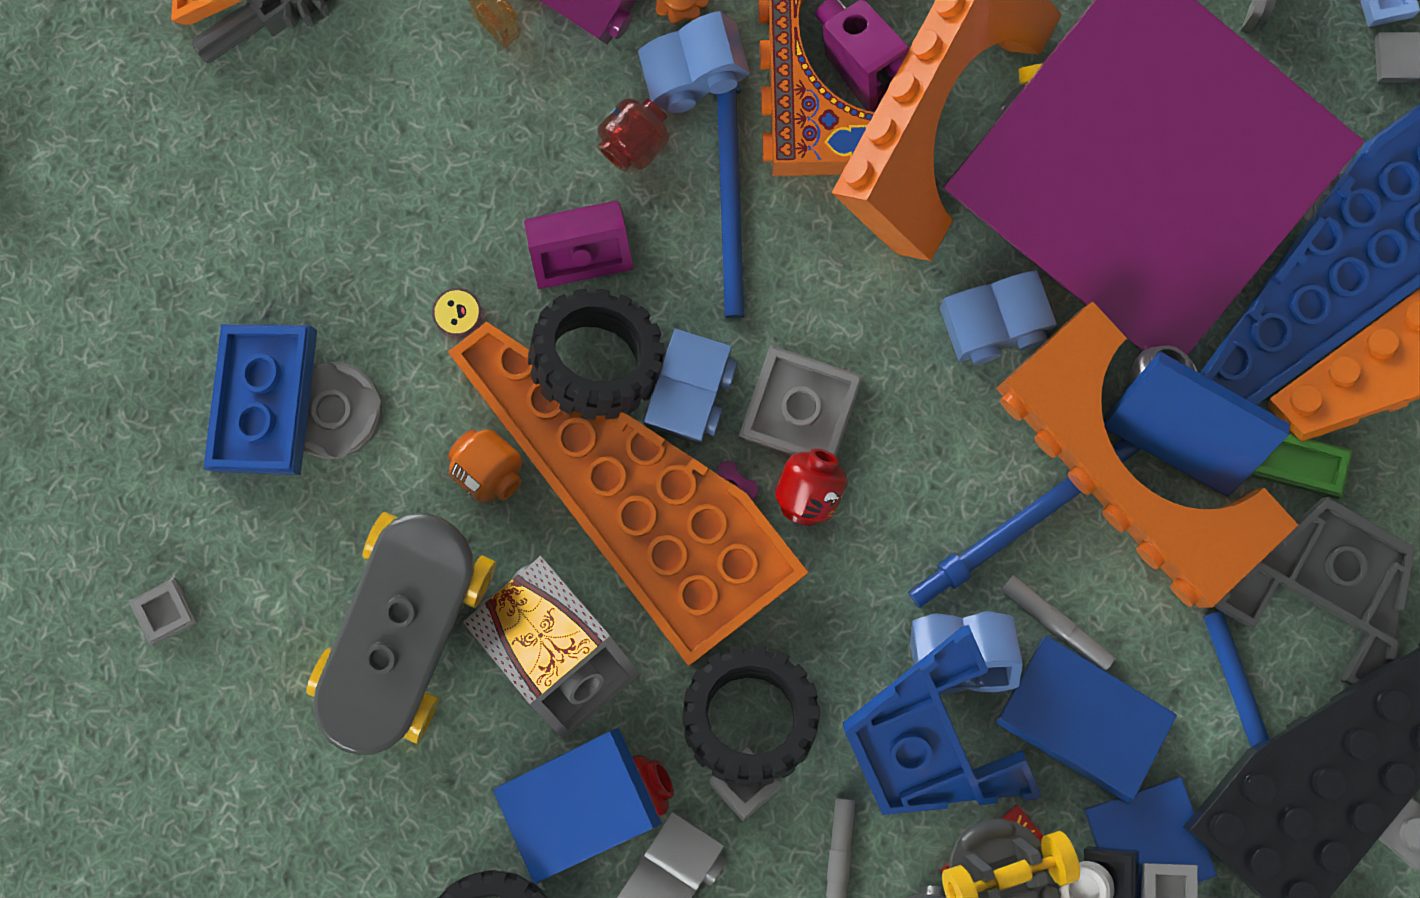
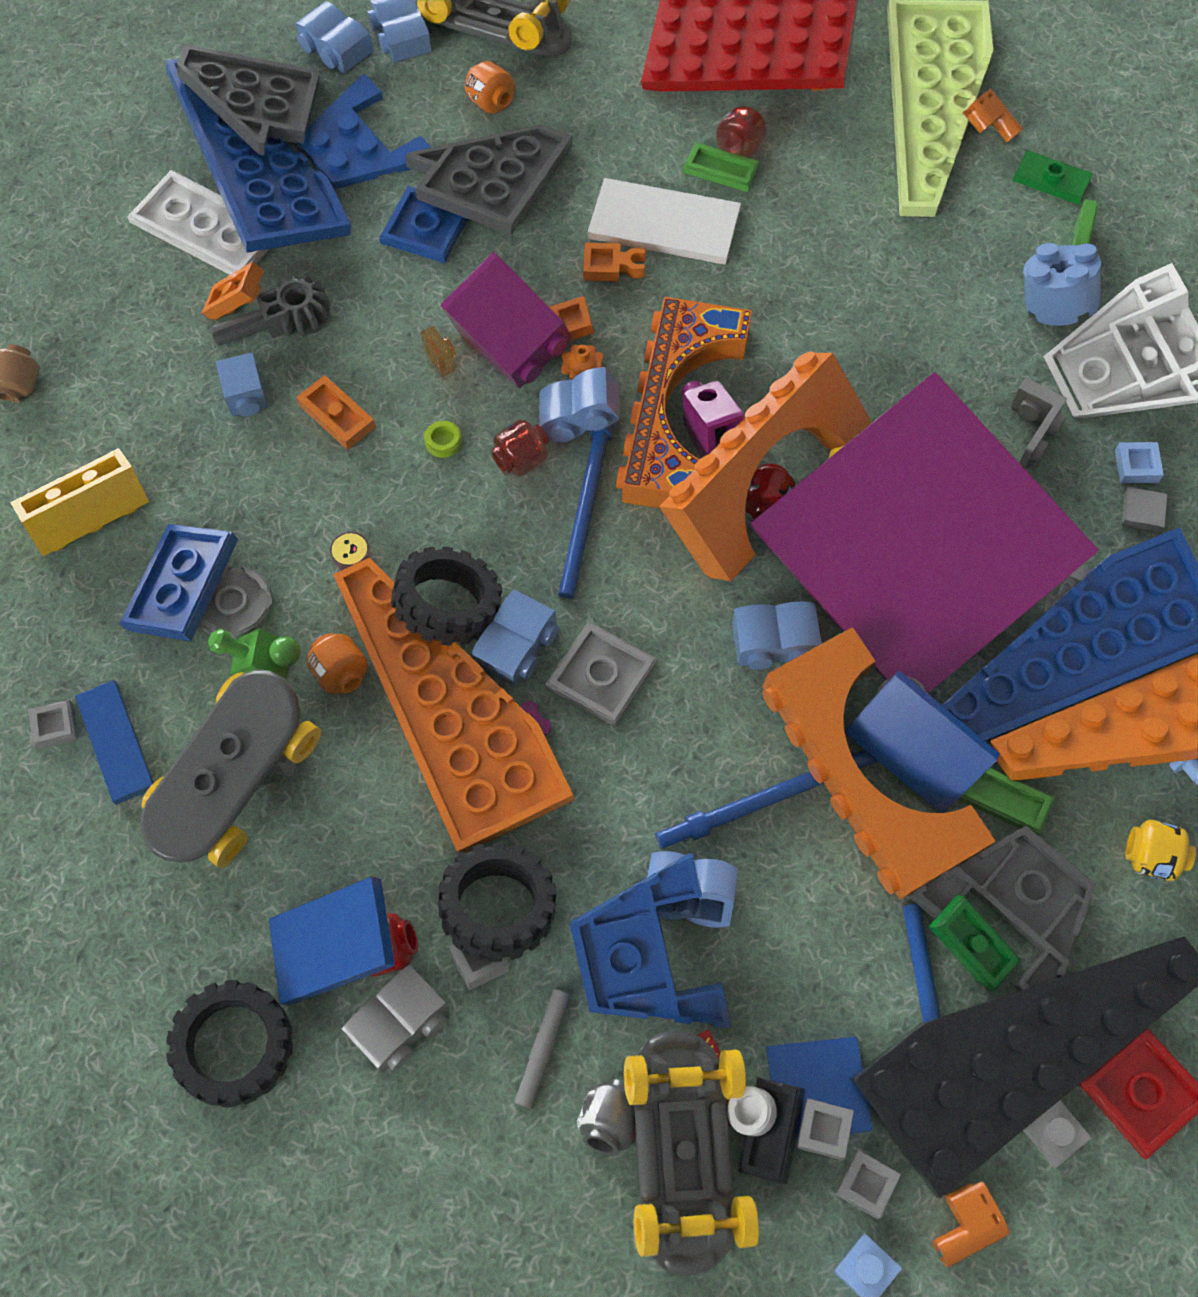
camera: 15 degrees right, 15 degrees down
slope [463,556,640,740] -> none
magenta panel [524,201,634,289] -> none
red head [775,448,848,526] -> none
blue tile [995,635,1177,803] -> none
light grey piece [1001,575,1116,671] -> none
none -> yellow brick [10,448,150,557]
none -> blue tile [75,680,154,805]
none -> bright green piece [208,628,301,680]
none -> medium blue brick [215,352,268,417]
none -> orange plate [296,375,376,450]
none -> lime tile [424,421,462,458]
none -> red head [745,463,796,520]
none -> green plate [929,895,1021,992]

